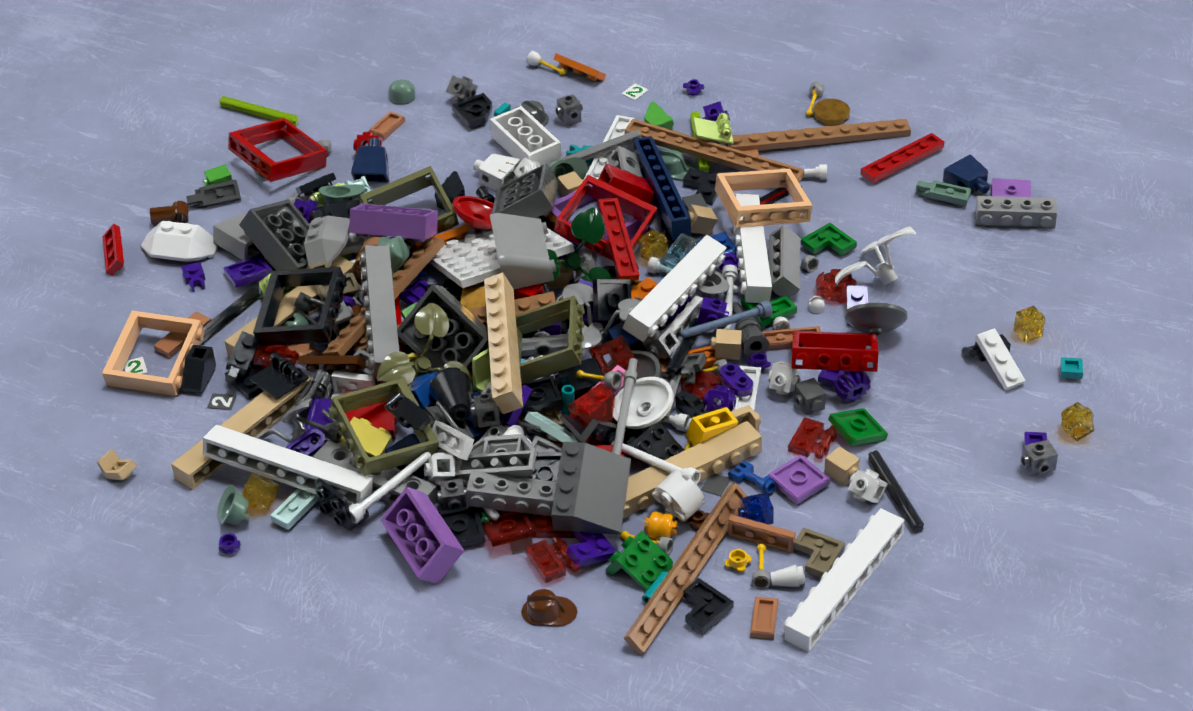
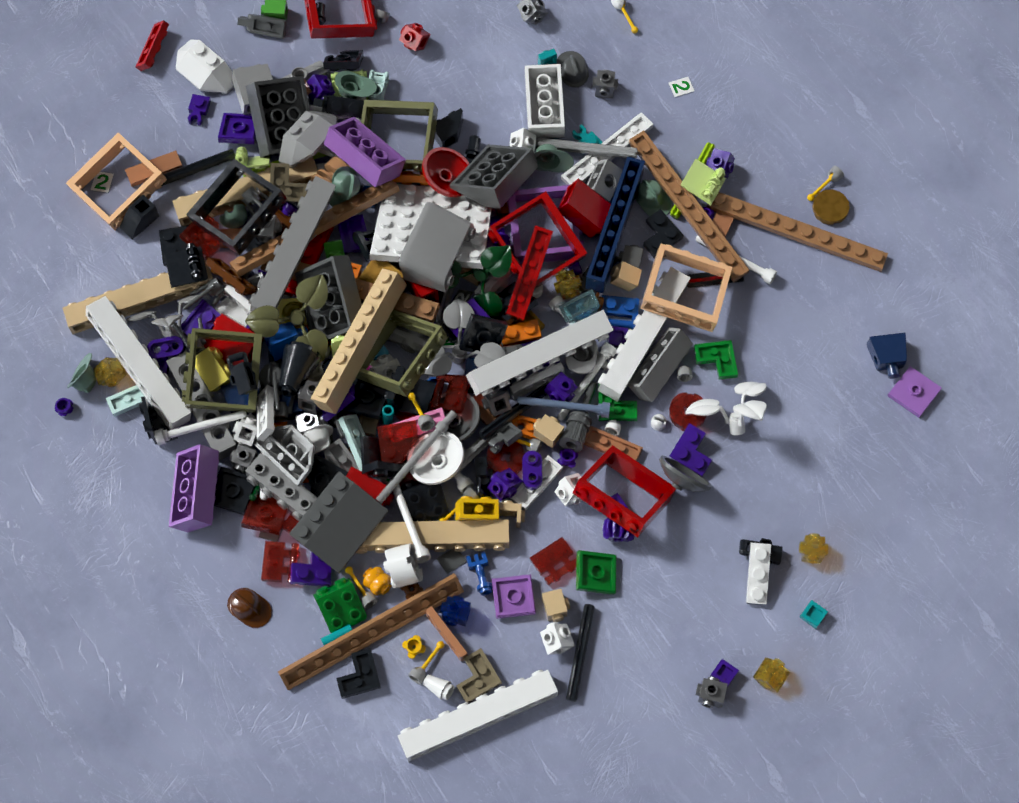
camera: 30 degrees right, 25 degrees up
tan bracket [97,450,137,480] -> none
reddish brown piece [150,201,189,225] -> none
dark grey sticker [207,393,237,410] -> none
black hinge [226,331,259,384] -> none
dark blue torso [351,138,390,182] -> none
nougat tile [369,111,405,141] -> none
black plate [452,93,493,129] -> none
white torso [473,154,521,191] -> none
orange plate [553,53,606,82] -> none
tan brick [558,171,584,197] -> none
bright green slope [644,101,674,130] -> none
dark purple plate [683,79,704,96] -> none
nougat tile [750,596,779,640] -> none
dark grey brick [794,378,826,415] -> none
red plate [860,133,944,183] -> none
sand green hinge [915,180,971,206] -> none
light grey brick [975,196,1057,228] -> none

